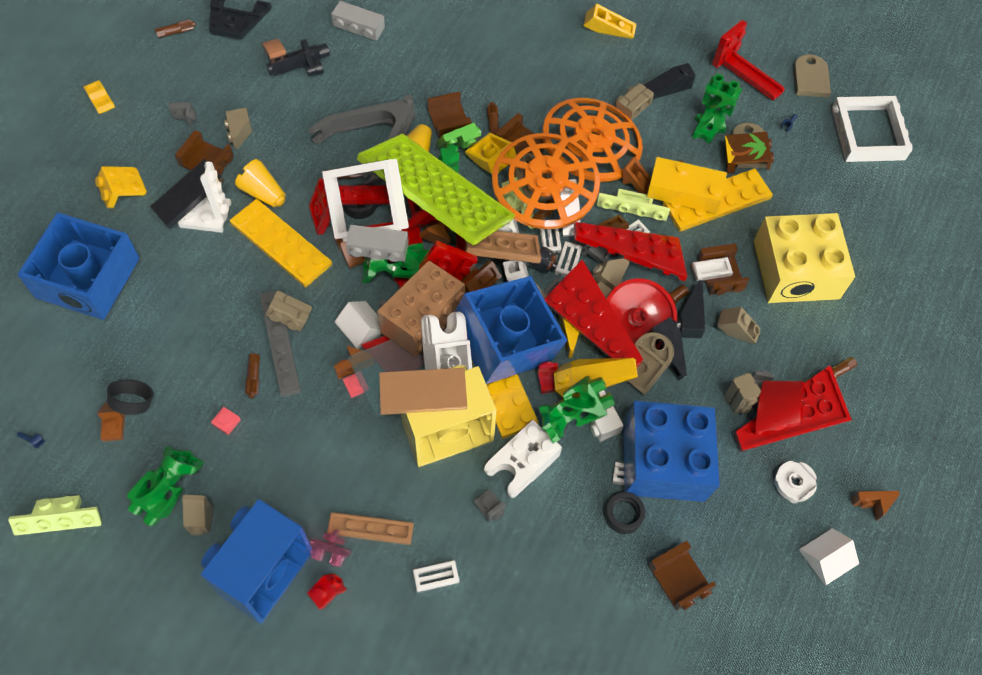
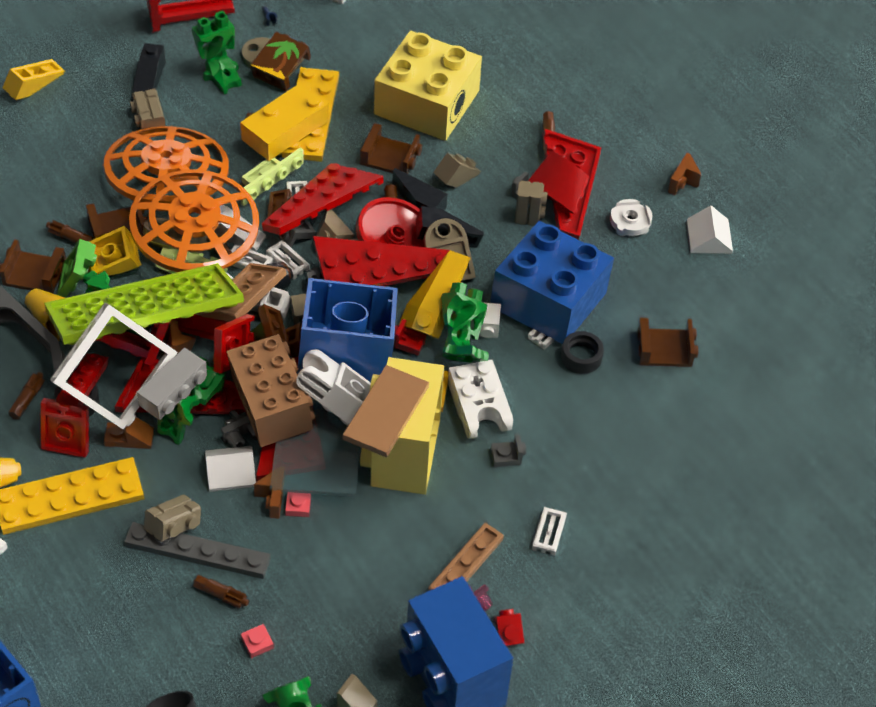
camera: 60 degrees left, 10 degrees down
dark orange slope [623,157,651,194] -> none
white tile [691,257,733,281] -> none

